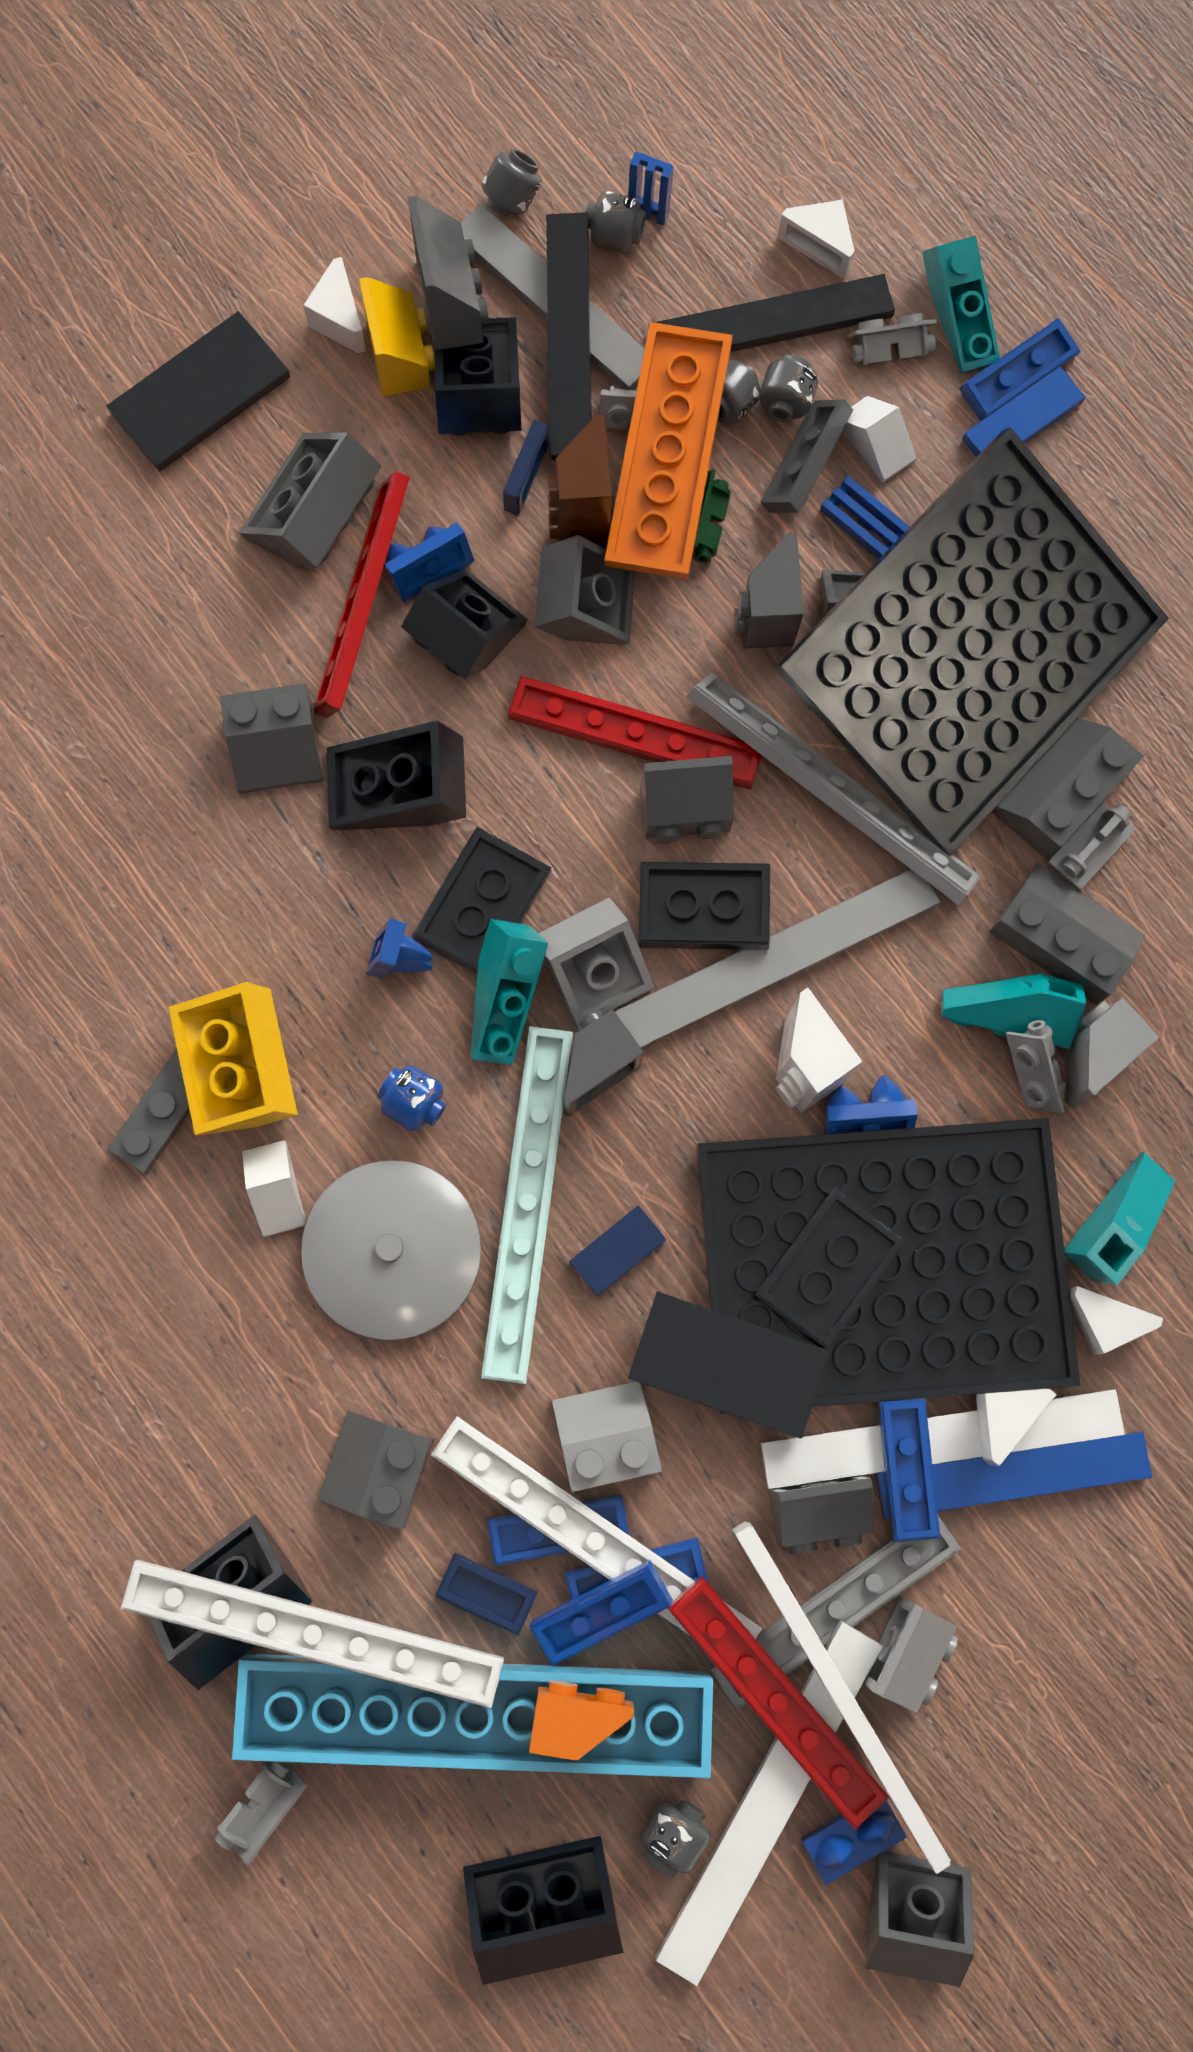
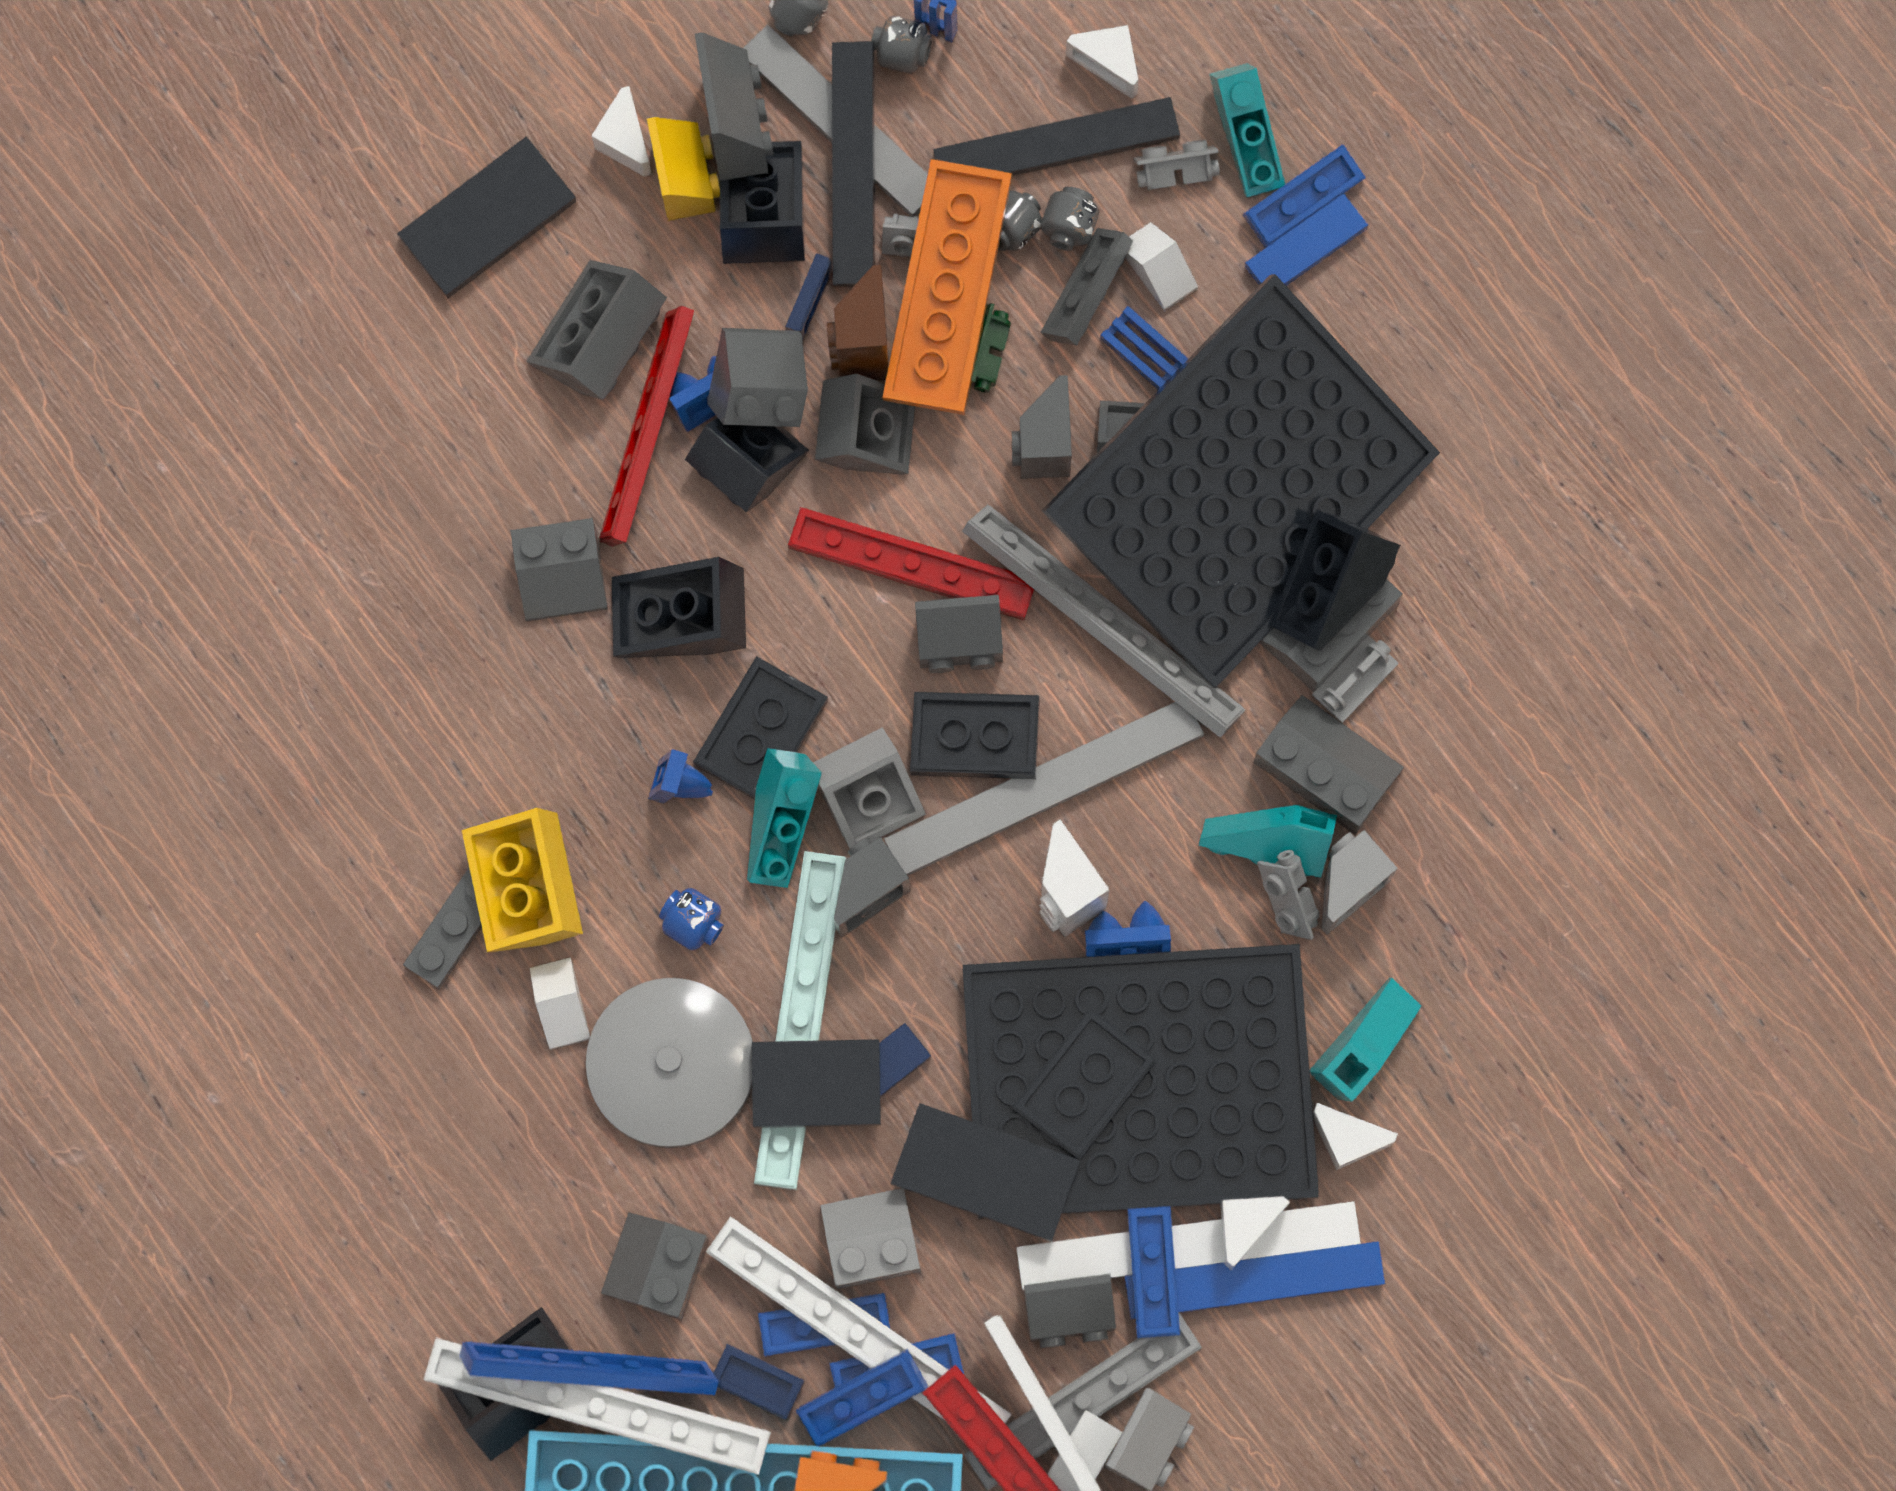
camera: 10 degrees right, 0 degrees up
none -> blue tile [459,1342,718,1395]
none -> dark grey slope [707,328,808,427]
none -> black tile [752,1039,881,1128]
none -> black slope [1269,509,1400,651]

